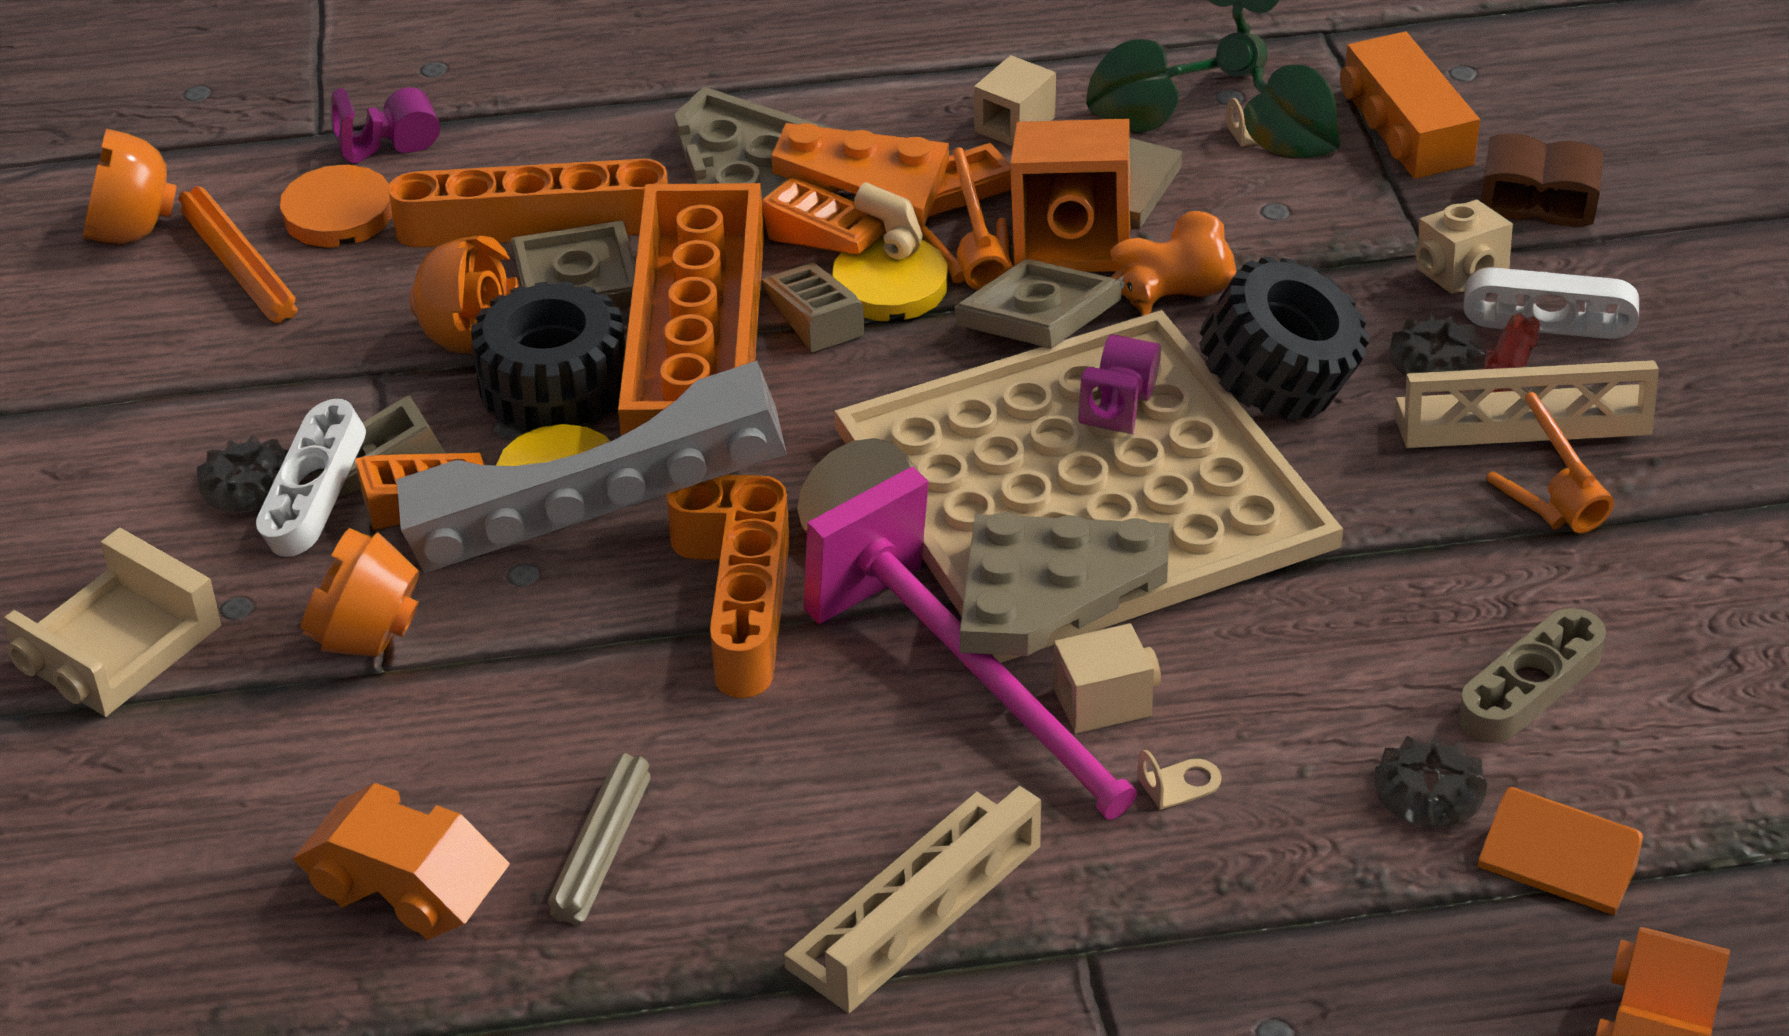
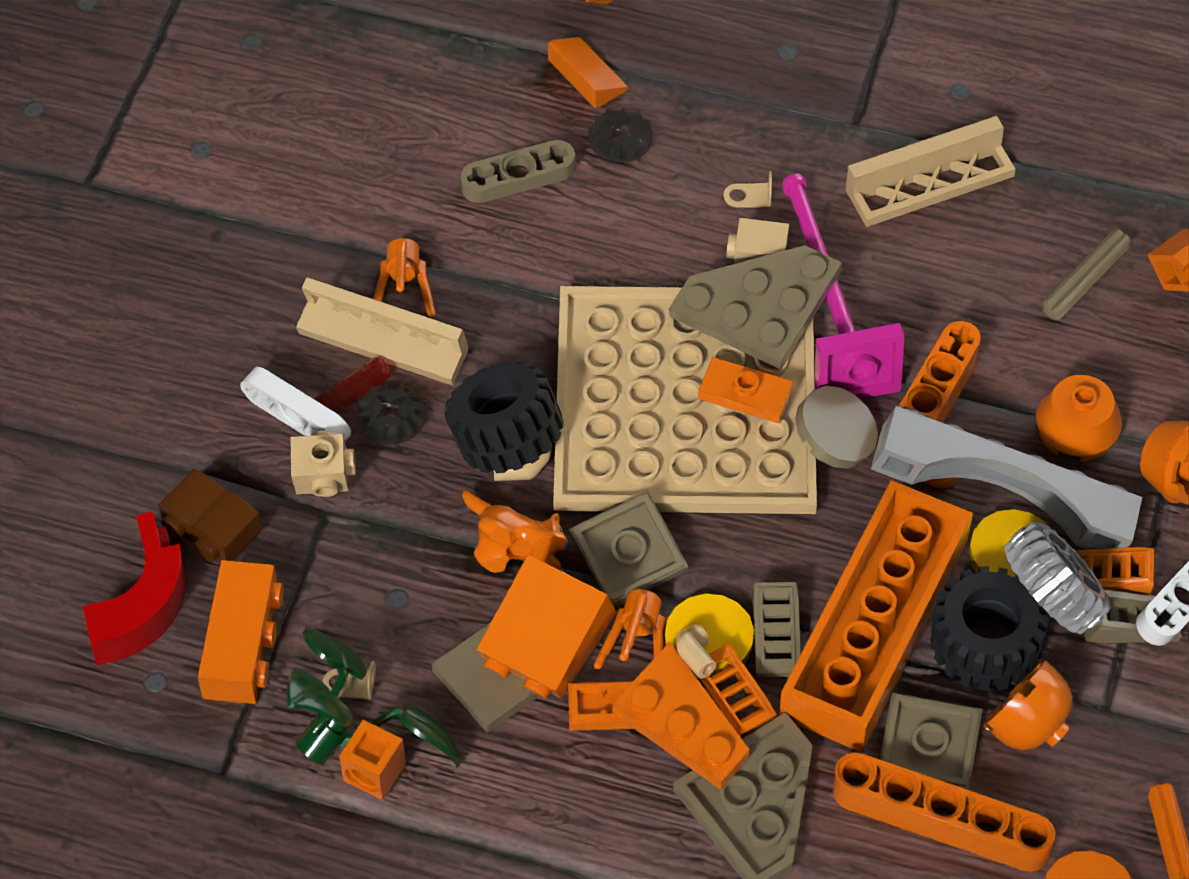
camera: 155 degrees left, 15 degrees up
tan brick [974,55,1056,147] -> none
magenta leg [1078,334,1161,435] -> none
none -> red arch [82,511,186,666]
none -> orange brick [339,720,406,801]
none -> orange plate [698,357,794,424]
none -> light grey gear [1004,521,1111,634]
none -> orange cone [1036,375,1122,462]

